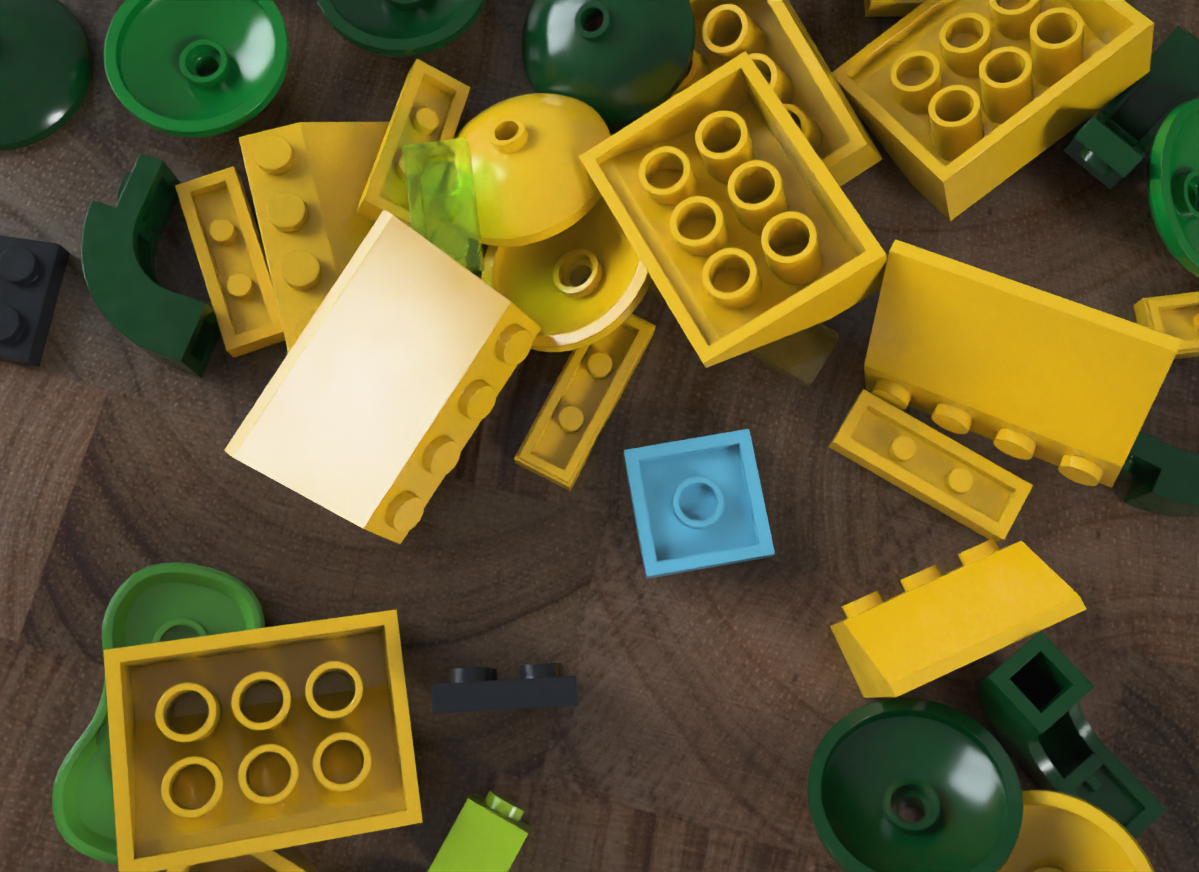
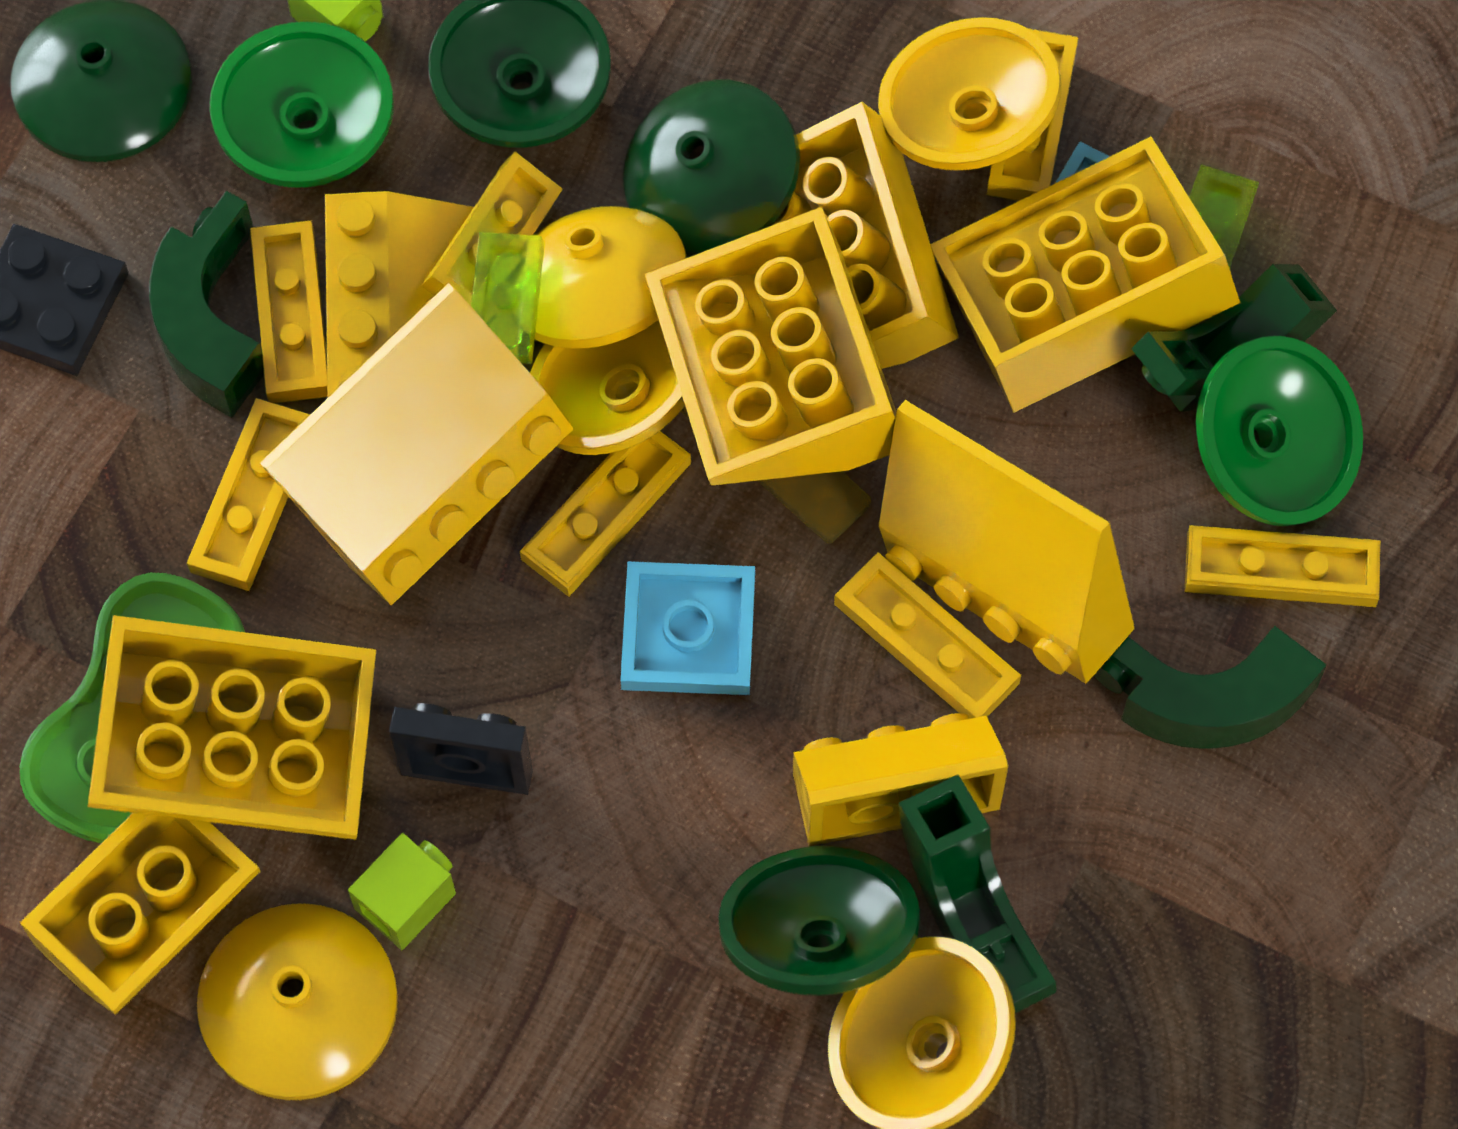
camera: 15 degrees right, 10 degrees down
none -> yellow plate [187,398,310,591]

